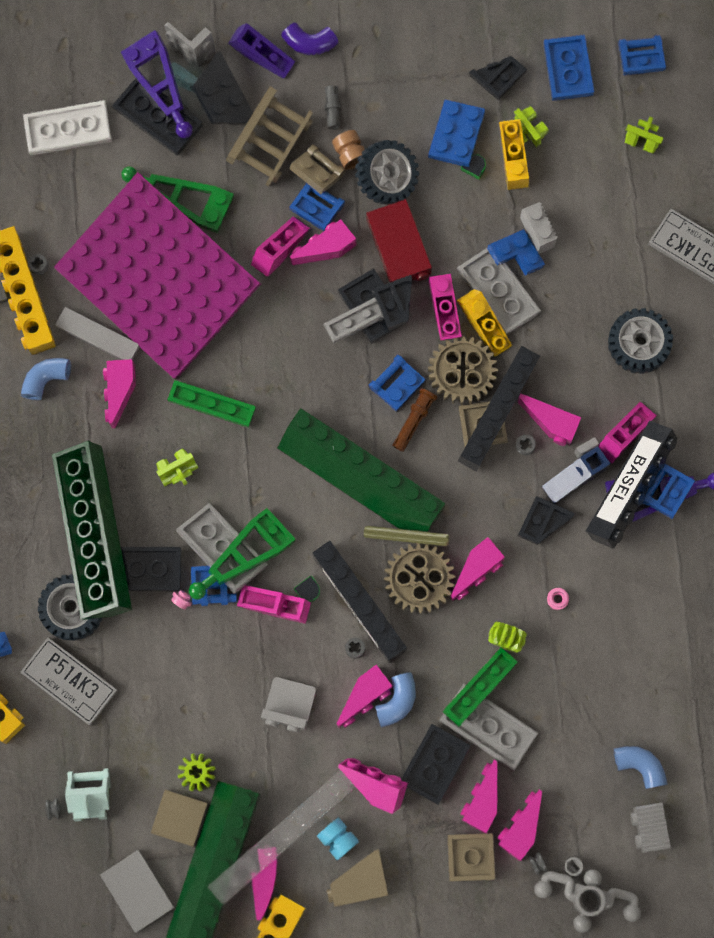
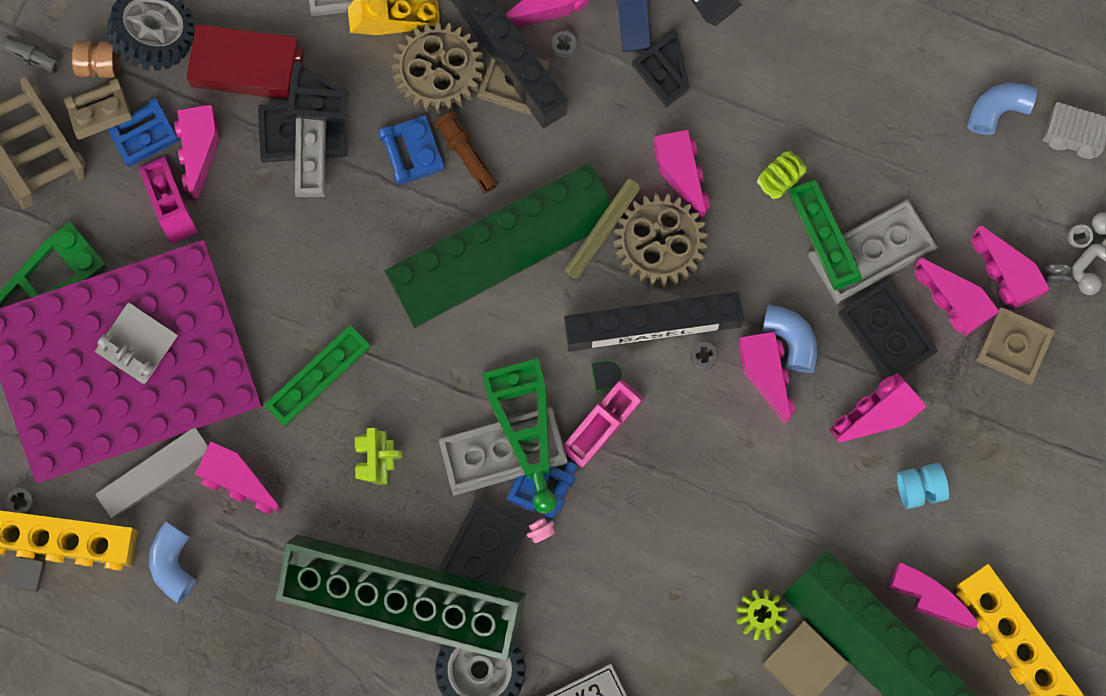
camera: 65 degrees left, 0 degrees up
clear tile [208,770,356,905] -> none
light grey bracket [261,677,316,733] -> none
dark tan slope [327,850,388,907] -> none
dark pink slope [428,274,462,341] -> none
bright pink plate [547,588,569,610] -> none
none -> light grey hinge [95,302,178,385]

